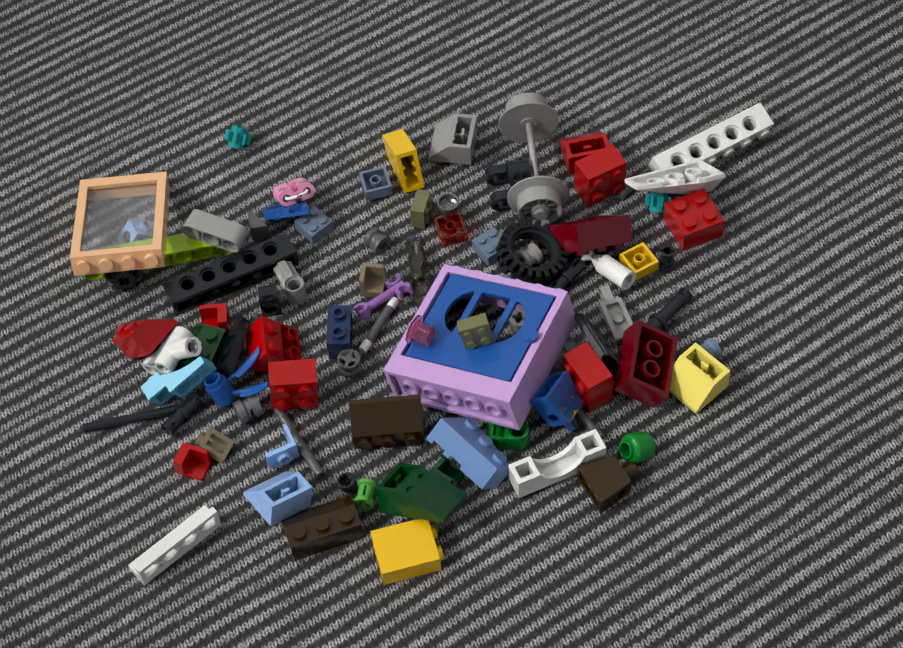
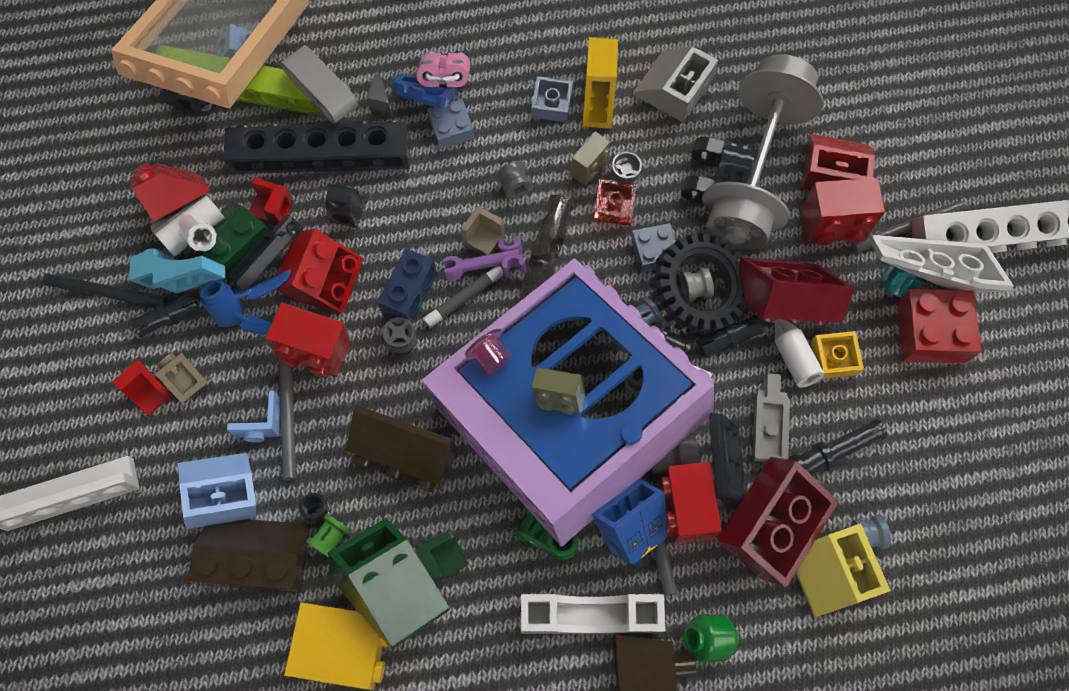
camera: 20 degrees right, 15 degrees up
flat silver wheel [232,395,264,424] -> none
light grey piece [273,260,307,305] -> none
medium blue wedge [426,417,509,489] -> none
black pin [658,245,676,272] -> none

